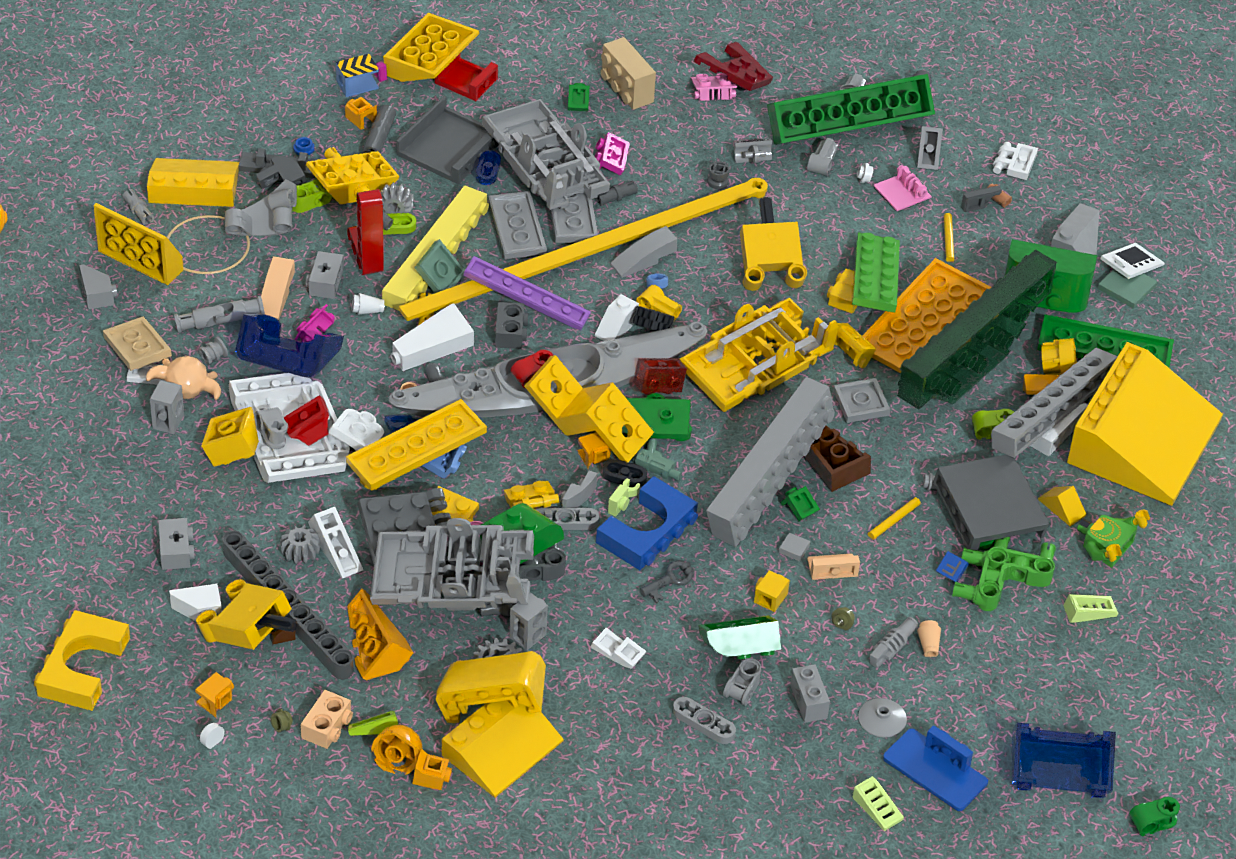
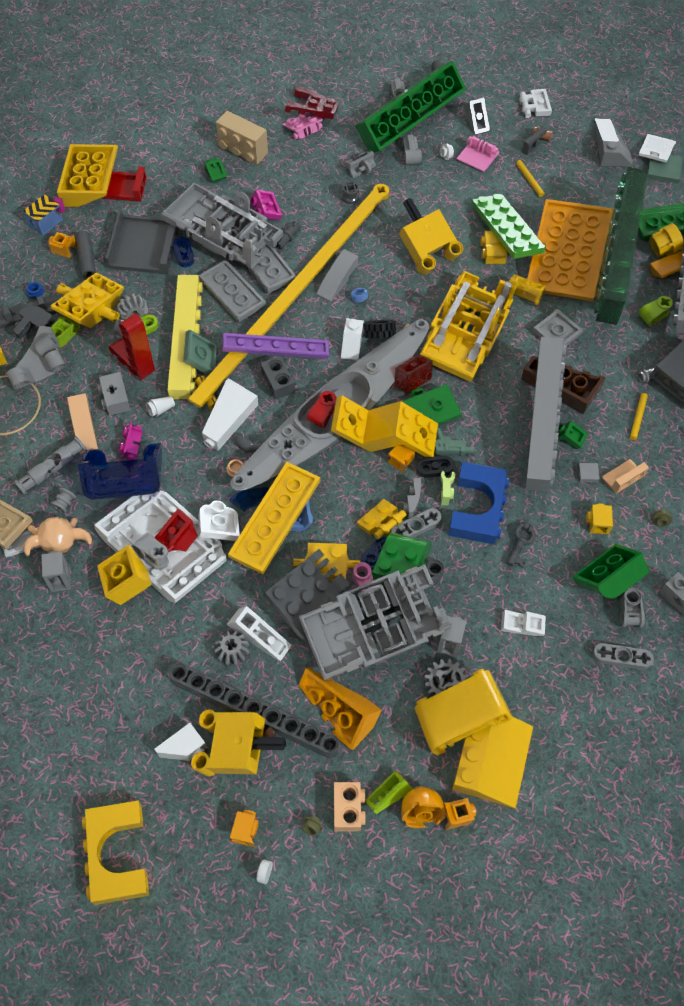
camera: 25 degrees left, 15 degrees up
light grey brick [159,518,195,570] -> none
yellow piece [636,285,682,321] -> none
green brick [1002,239,1097,313] -> none

